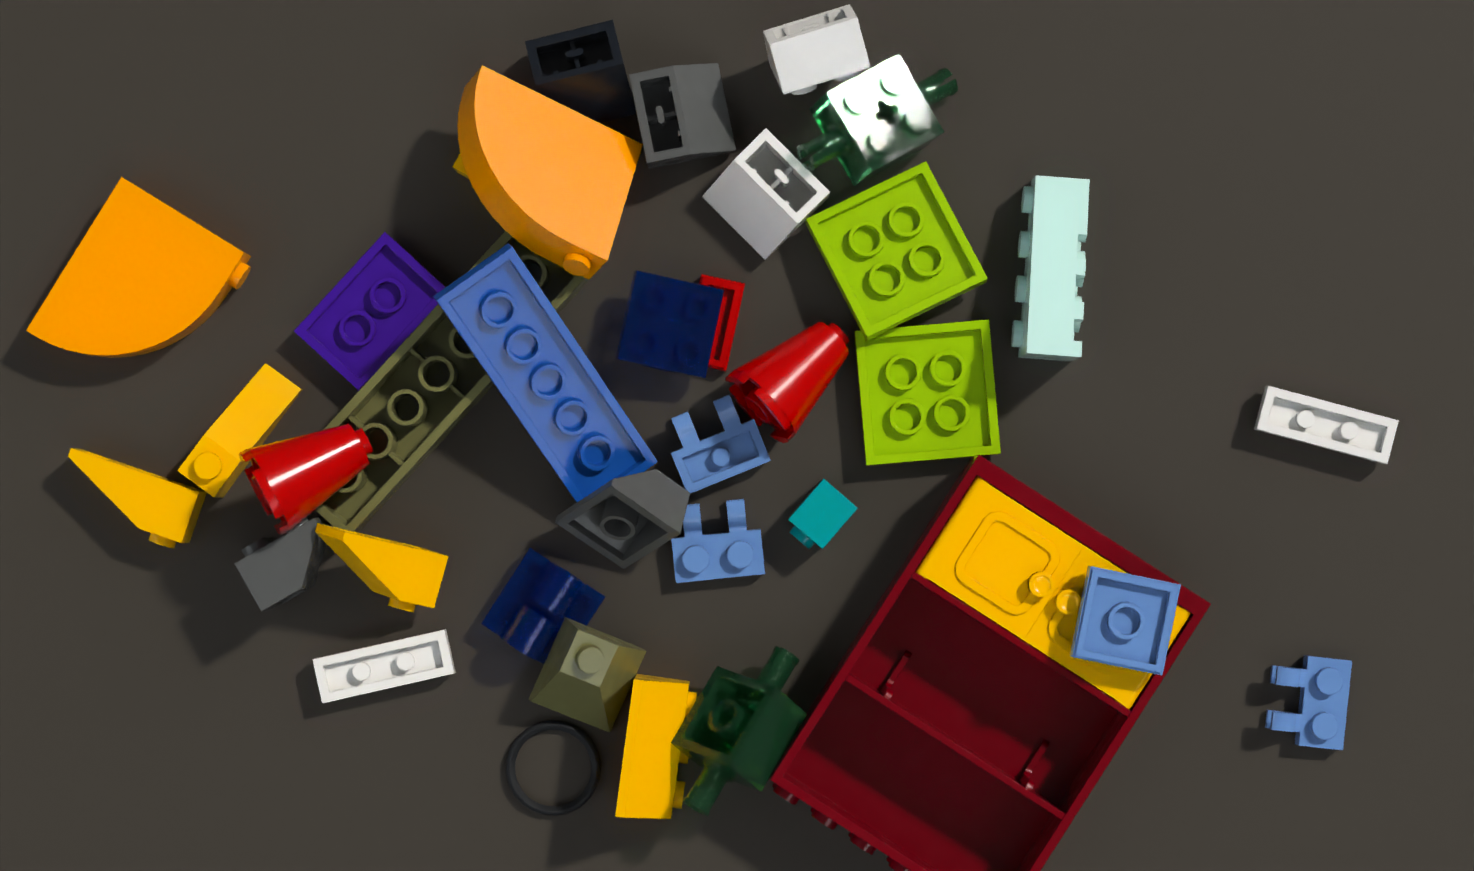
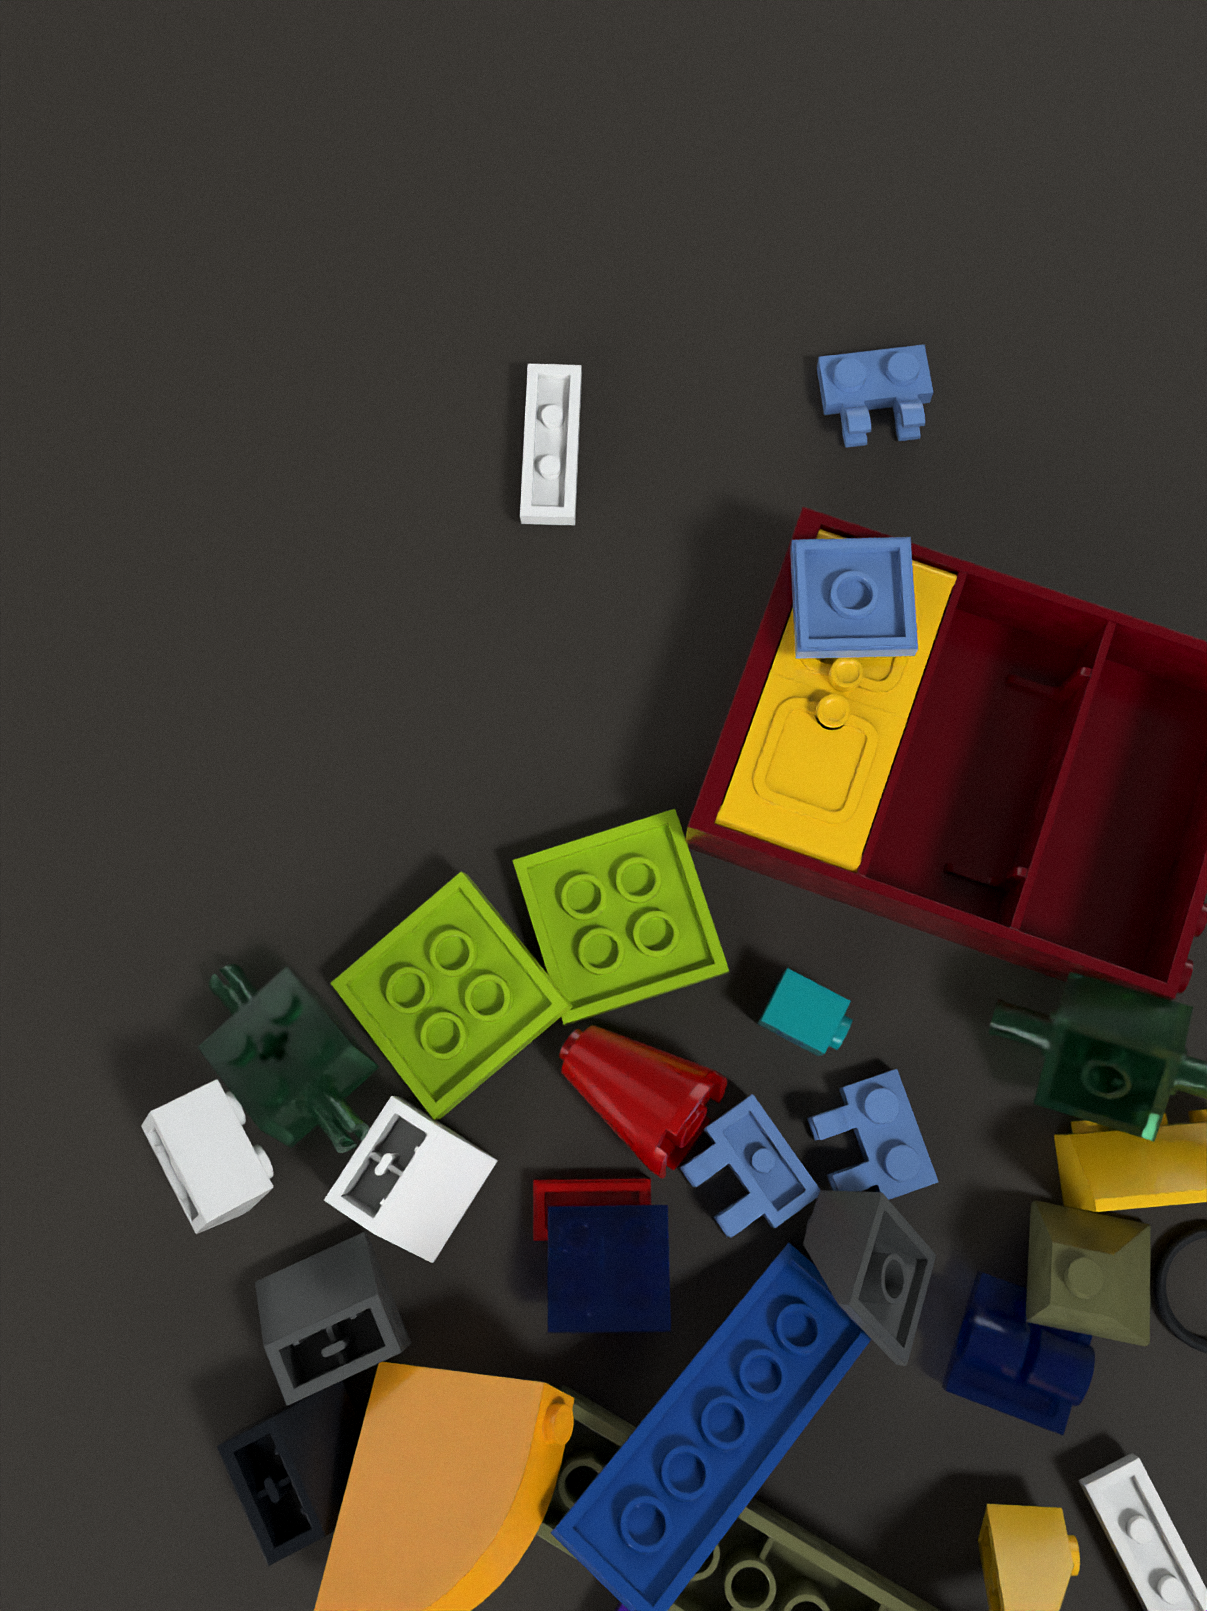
camera: 100 degrees left, 10 degrees down
light aqua wedge [1011,175,1090,362] -> none

